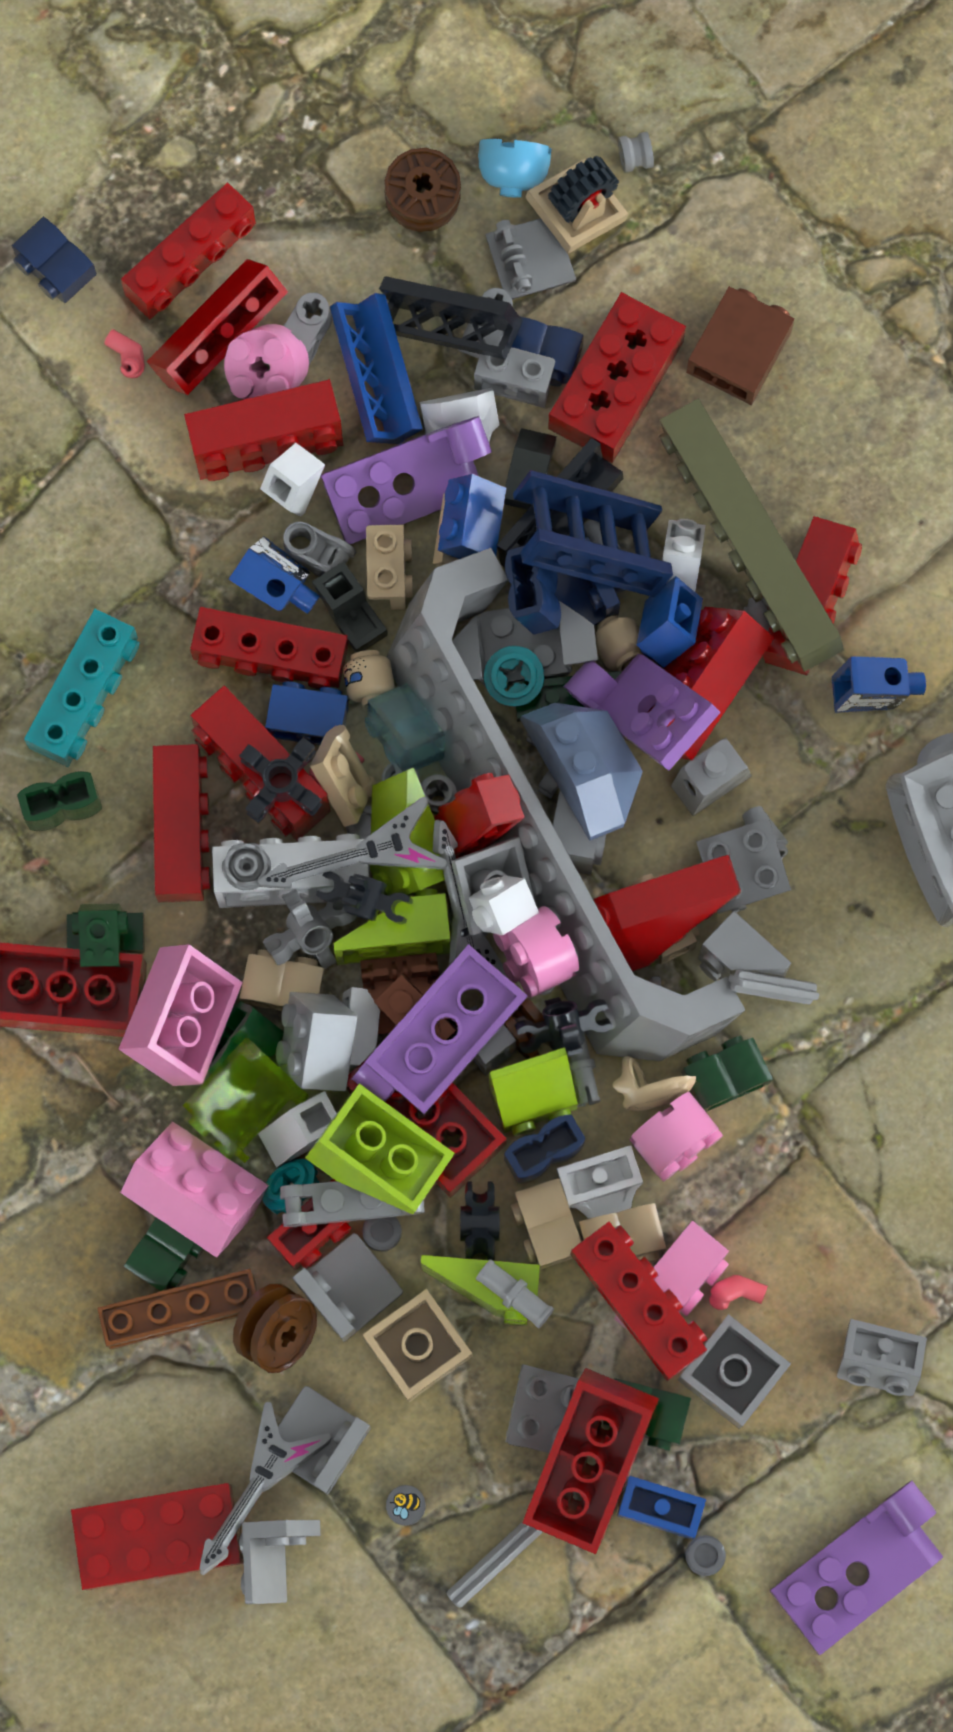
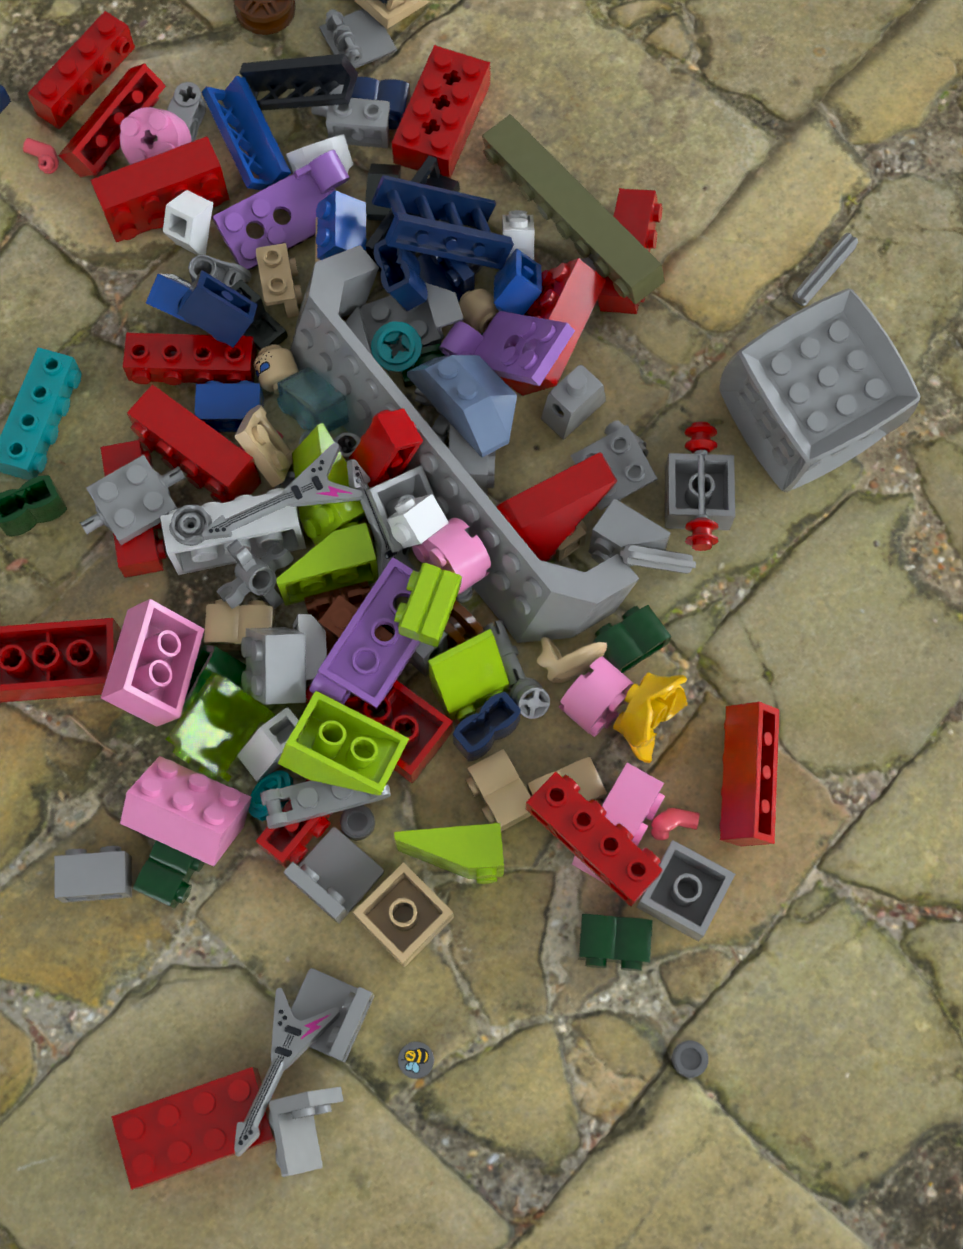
camera: 10 degrees left, 5 degrees down
dark green tile [67,903,145,967] -> none
dark orange brick [97,1269,258,1350] -> none
reddish brown wheel [233,1283,317,1373] -> none
black pin [239,737,323,824] -> none
black pin [316,871,413,924] -> none
light grey axle [447,1523,543,1608] -> none
black pin [460,1181,500,1261] -> none
light grey pin [476,1260,554,1329] -> none
light grey hinge [505,1364,578,1453] -> none
black pin [514,997,613,1056] -> none
red brick [522,1368,659,1554] -> none
white slope [557,1145,643,1219] -> none
blue brick [617,1476,706,1540] -> none
copper brick [686,286,795,406] -> none
medium lavender hinge [770,1480,943,1655] -> none
blue torso [832,657,926,713] -> none
light grey bracket [837,1319,927,1396] -> none
none -> light grey brick [55,846,132,903]
none -> light grey plate [80,455,185,545]
none -> dark blue brick [177,270,257,348]
none -> lime brick [394,563,462,647]
none -> light grey wheel [510,678,550,719]
none -> yellow brick [613,672,688,763]
none -> light grey brick [665,421,735,551]
none -> red brick [719,701,779,846]

